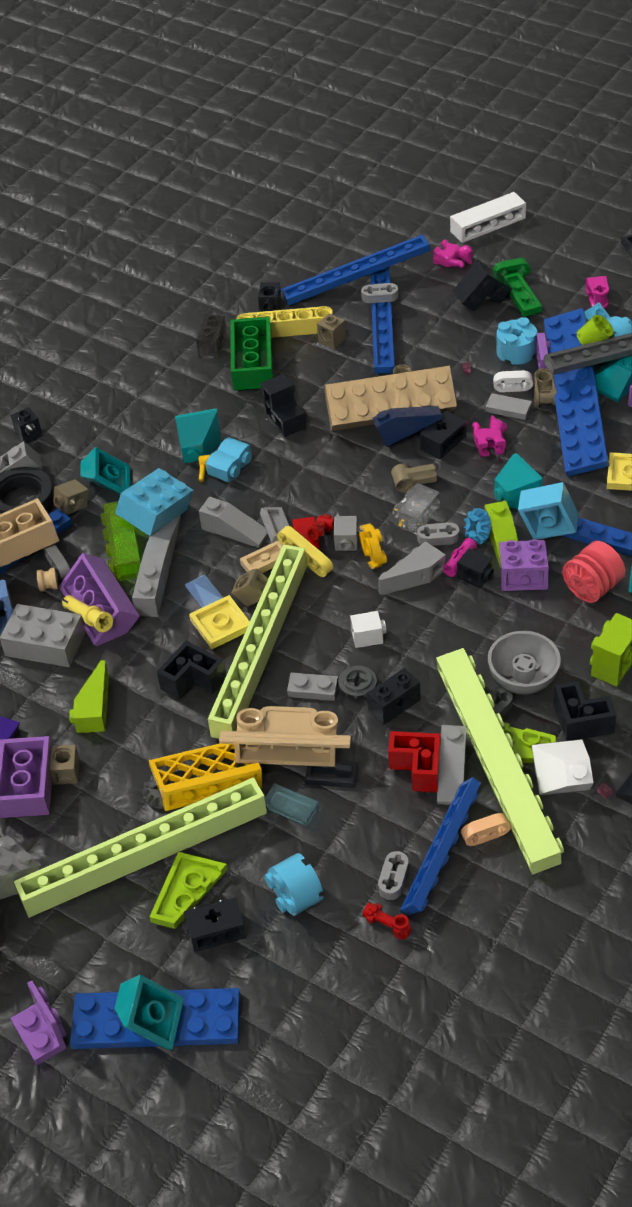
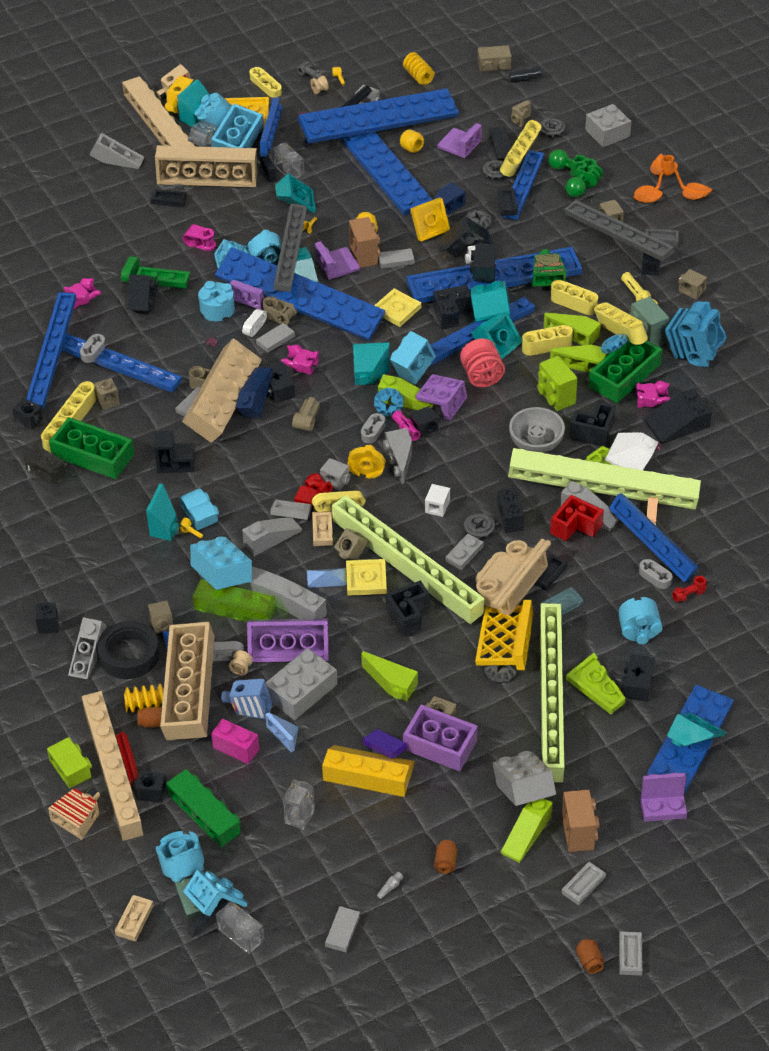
camera: 65 degrees left, 0 degrees up
light yellow pin [62,595,113,632] -> none
teal slope [80,447,130,494] -> none
clear brick [393,483,440,535] -> none
white brick [450,192,526,243] -> none
lime piece [577,314,614,345] -> none

